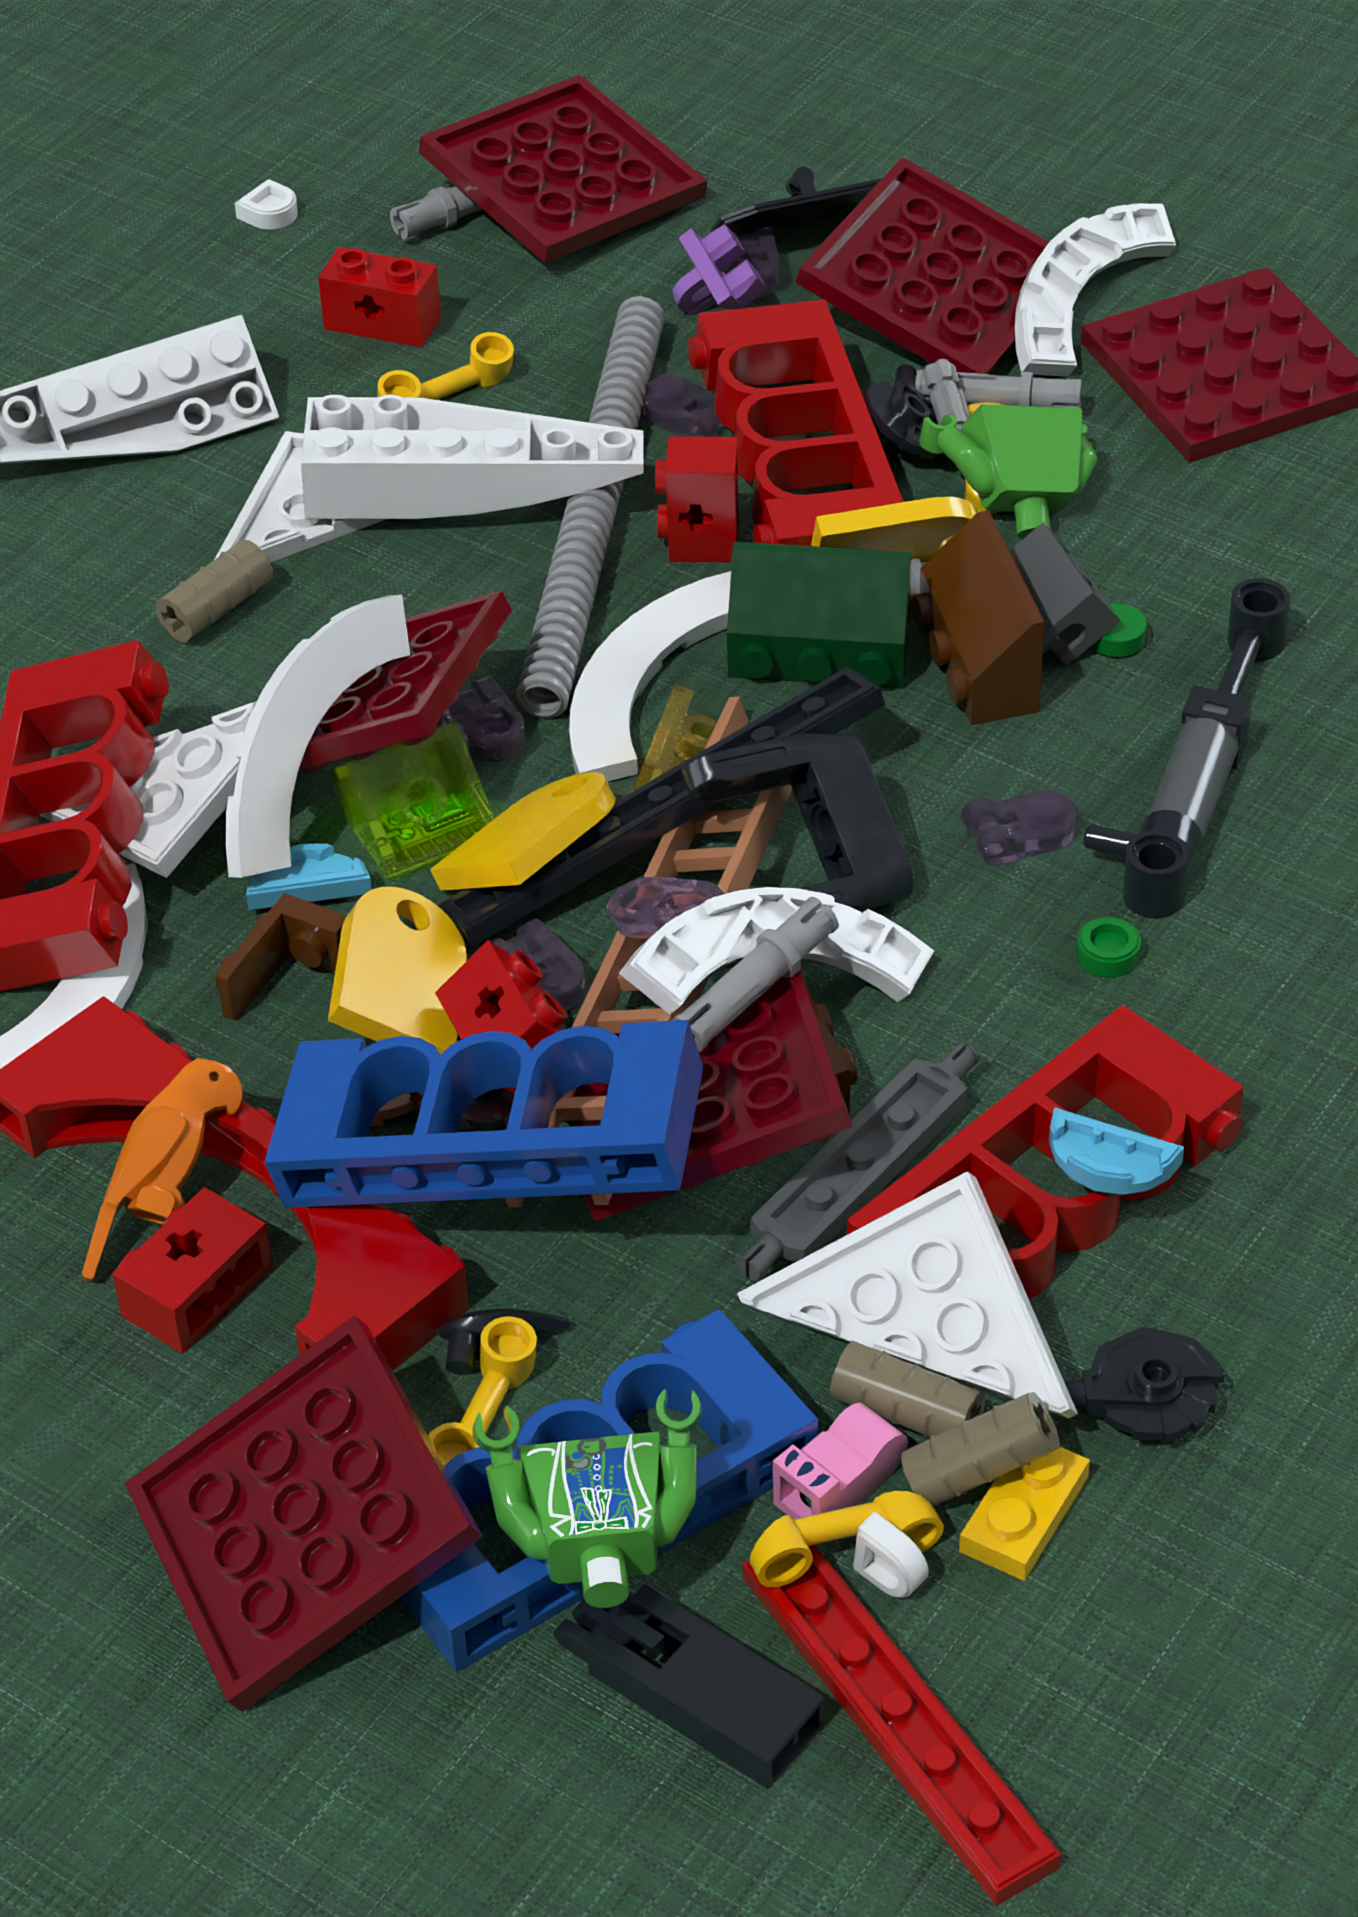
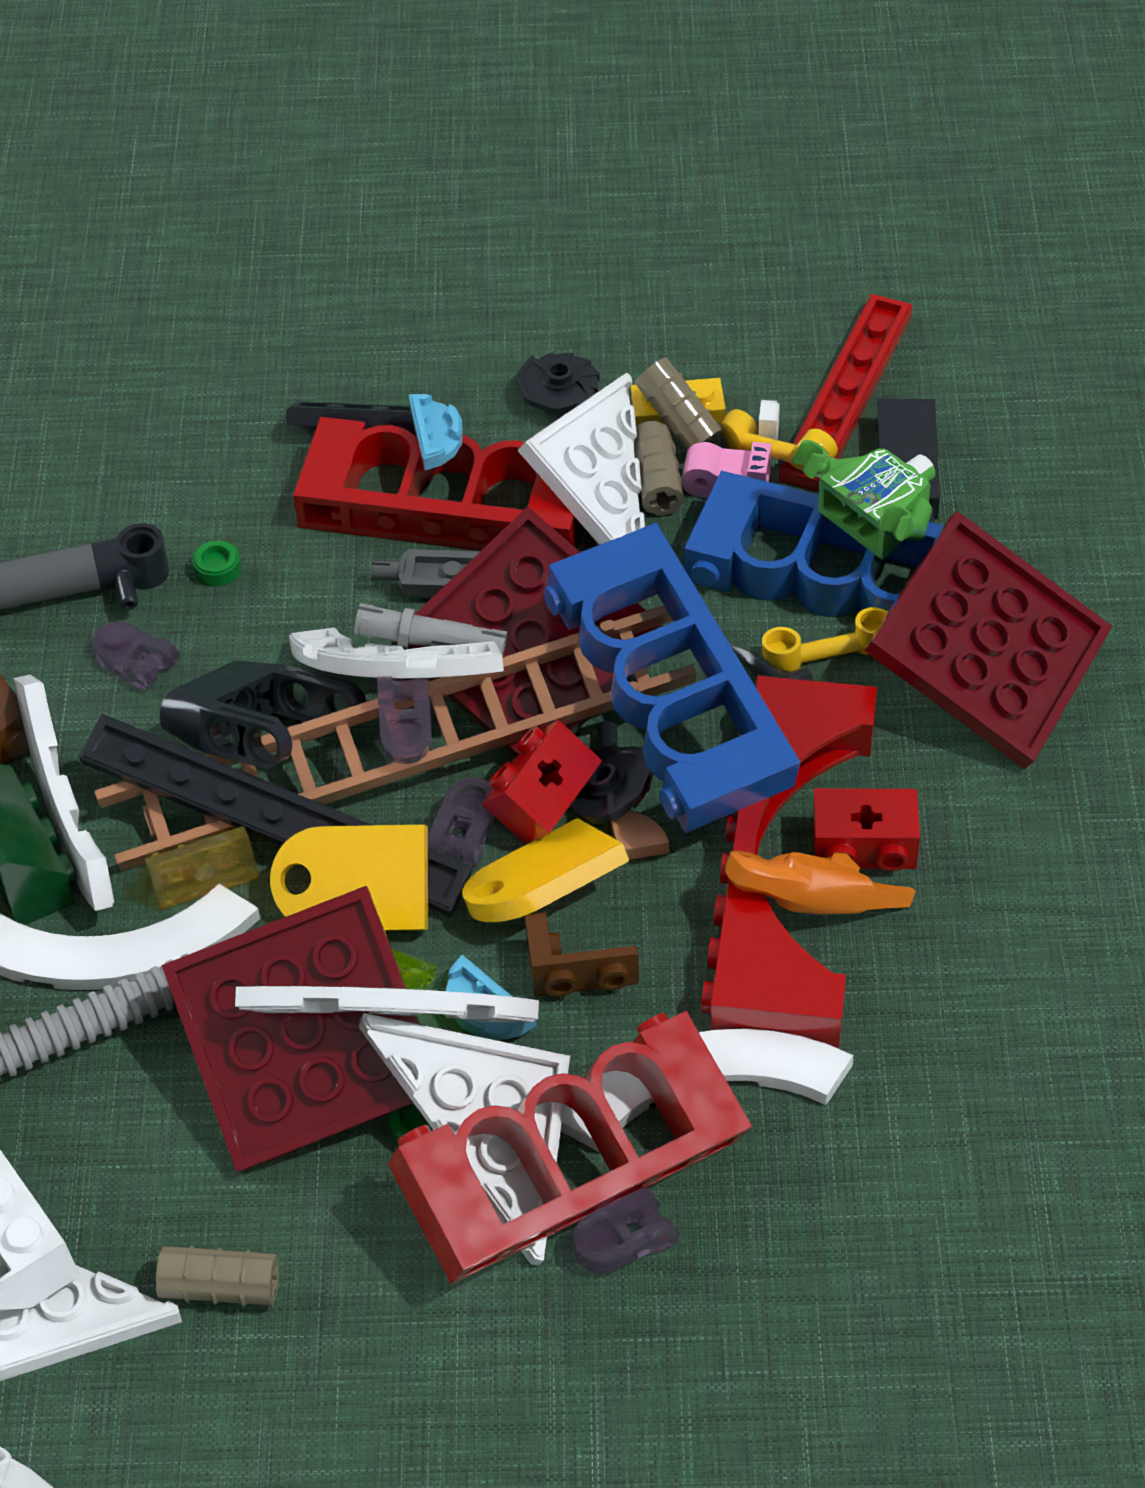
camera: 125 degrees left, 5 degrees up
none -> white tile [13,675,114,911]
none -> black tile [286,401,415,431]

